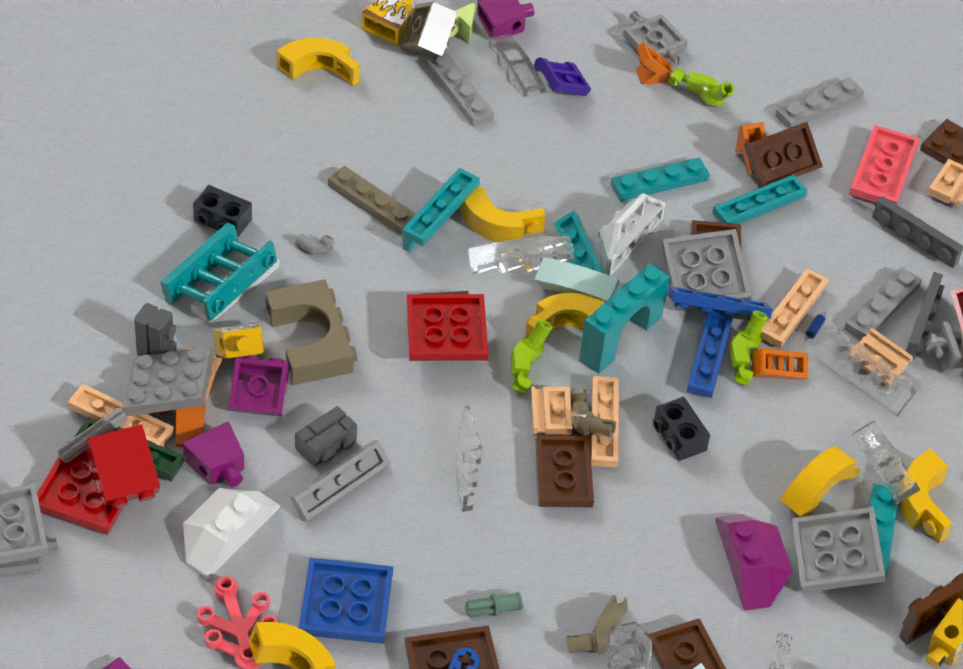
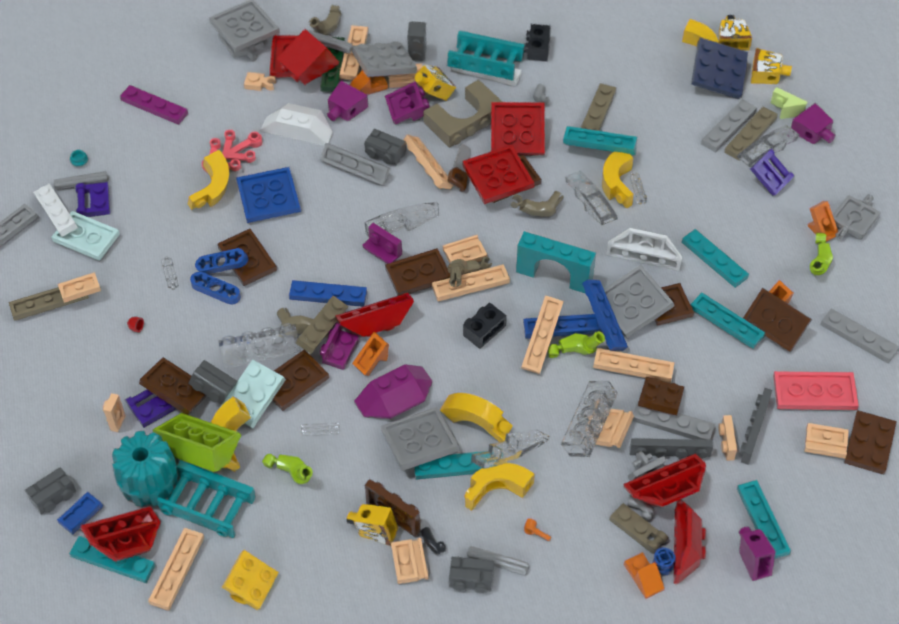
camera: 75 degrees right, 5 degrees up
slope [400,1,458,57] -> none
sand green axle [465,592,523,618] -> none
lime arm [511,319,553,394] -> none
yellow arch [525,293,605,338] -> none
light aqua slope [534,257,620,302] -> none
teal plate [554,210,605,274] -> none
orange slope [752,348,808,380] -> none
blue piece [805,312,826,341] -> none
none -> light nougat plate [244,72,276,91]
none -> blue plate [289,280,367,307]
none -> dark tan plate [295,296,349,354]
none -> dark tan arm [309,5,342,35]
none -> magenta bracket [320,323,359,370]
none -> red wedge [335,292,414,337]
none -> orange slope [352,332,389,376]
none -> magenta bracket [363,223,402,264]
none -> light nougat plate [403,134,454,190]
none -> piece [447,143,471,192]
none -> red plate [491,102,545,155]
none -> dark tan arm [511,191,564,217]
none -> light nougat plate [521,295,564,374]
none -> reddish brown plate [638,377,685,416]
none -> dark blue plate [691,37,748,99]
none -> torso [718,15,752,51]
none -> light nougat plate [718,415,737,461]
none -> dark tan plate [724,106,778,161]

